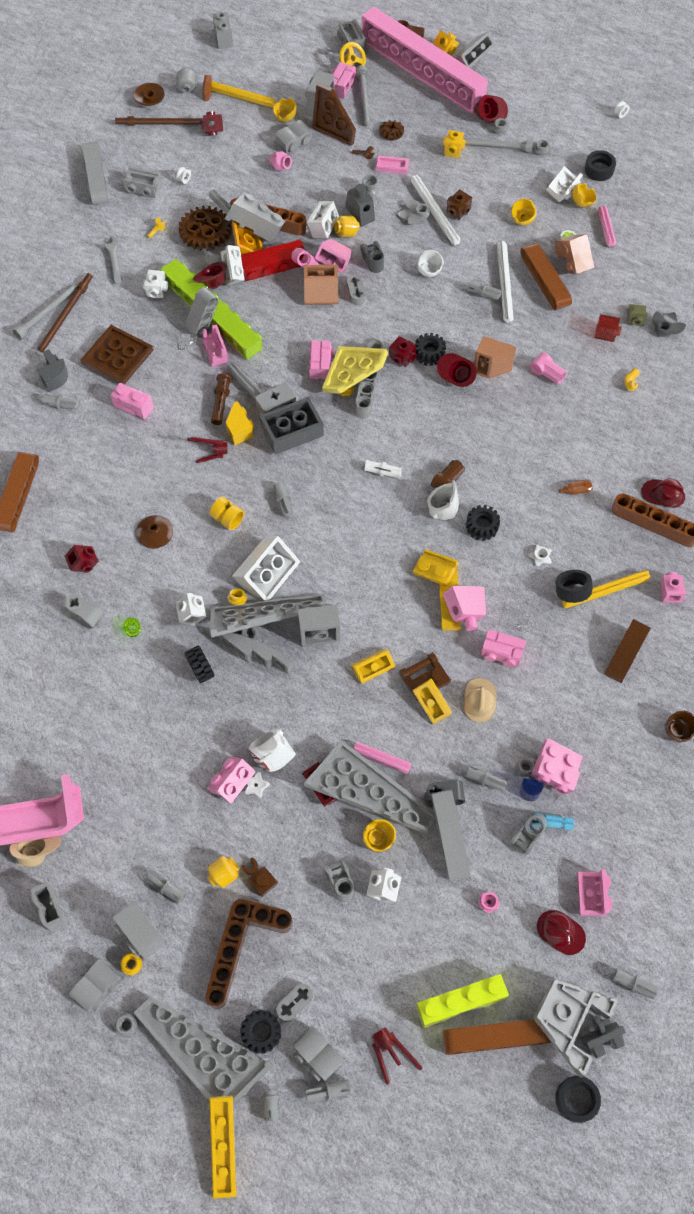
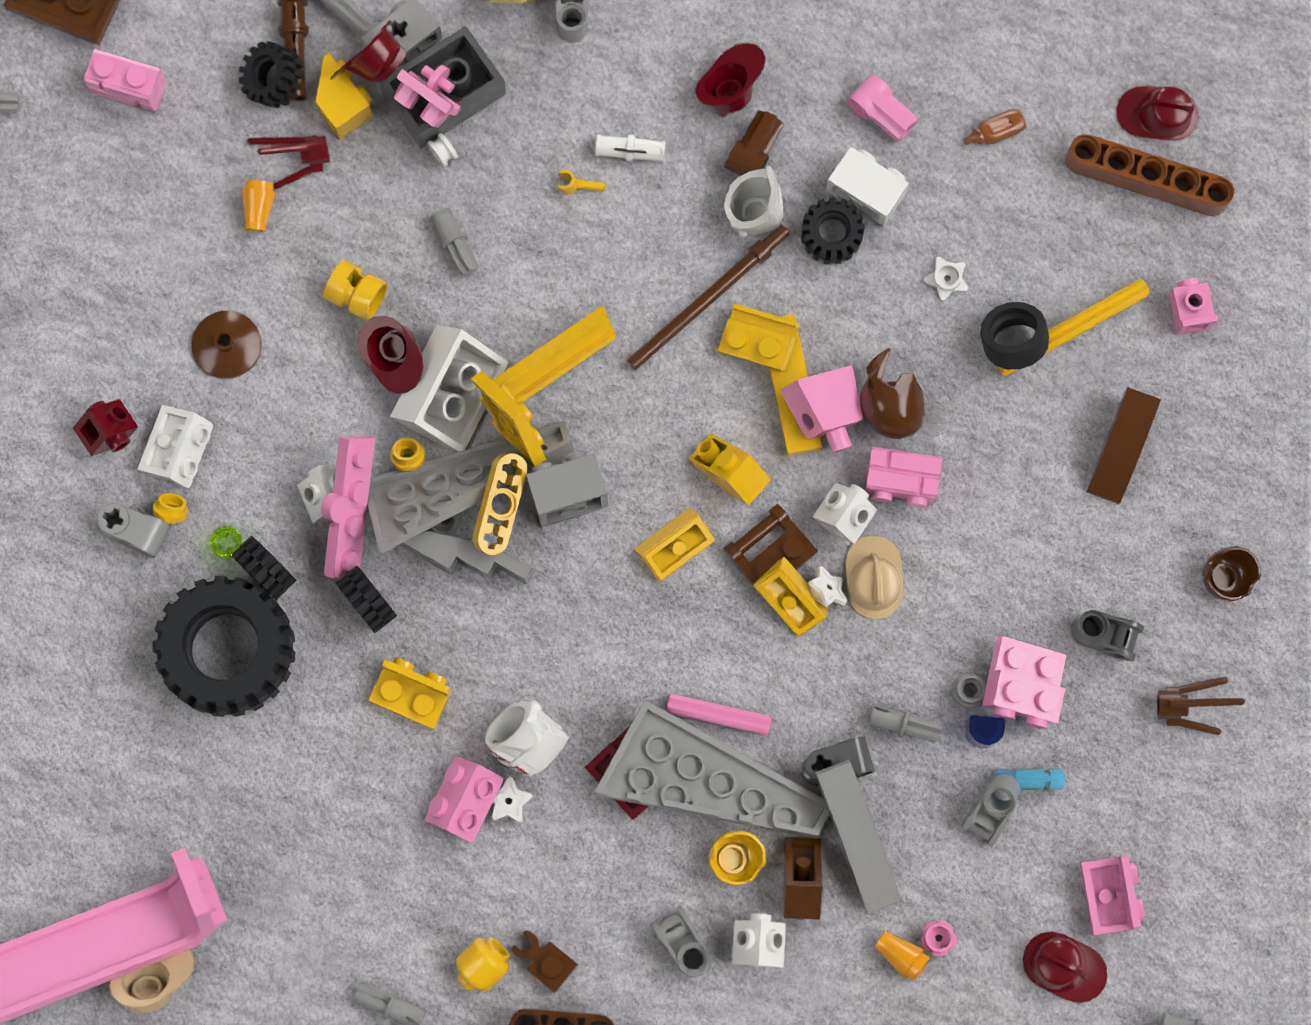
camera: 10 degrees left, 15 degrees up
none -> white bracket [137,405,213,488]
none -> yellow plate [152,493,188,524]
none -> black tyre [153,576,296,717]
none -> black tyre [231,535,297,601]
none -> black tyre [238,41,304,108]
none -> light orange cone [242,180,276,232]
none -> bright pink hinge [321,435,375,579]
none -> dark red piece [330,20,406,81]
none -> dark red piece [358,315,424,394]
none -> yellow bracket [368,657,452,730]
none -> bright pink hips [394,65,461,128]
none -> white bush [426,133,458,168]
none -> yellow bracket [471,306,616,467]
none -> yellow beam [473,453,527,555]
none -> yellow hand [557,169,606,195]
none -> reddish brown bar [627,224,790,370]
none -> yellow slope [688,433,772,506]
none -> dark red piece [695,43,766,117]
none -> reddish brown slope [783,837,823,920]
none -> white plate [808,566,847,607]
none -> white brick [813,482,877,544]
none -> white brick [826,146,909,226]
none -> bright pink piece [847,74,918,143]
none -> reddish brown helmet [860,348,925,440]
none -> light orange cone [874,931,930,982]
none -> dark grey piece [1071,610,1144,662]
none -> reddish brown plant [1157,677,1245,735]

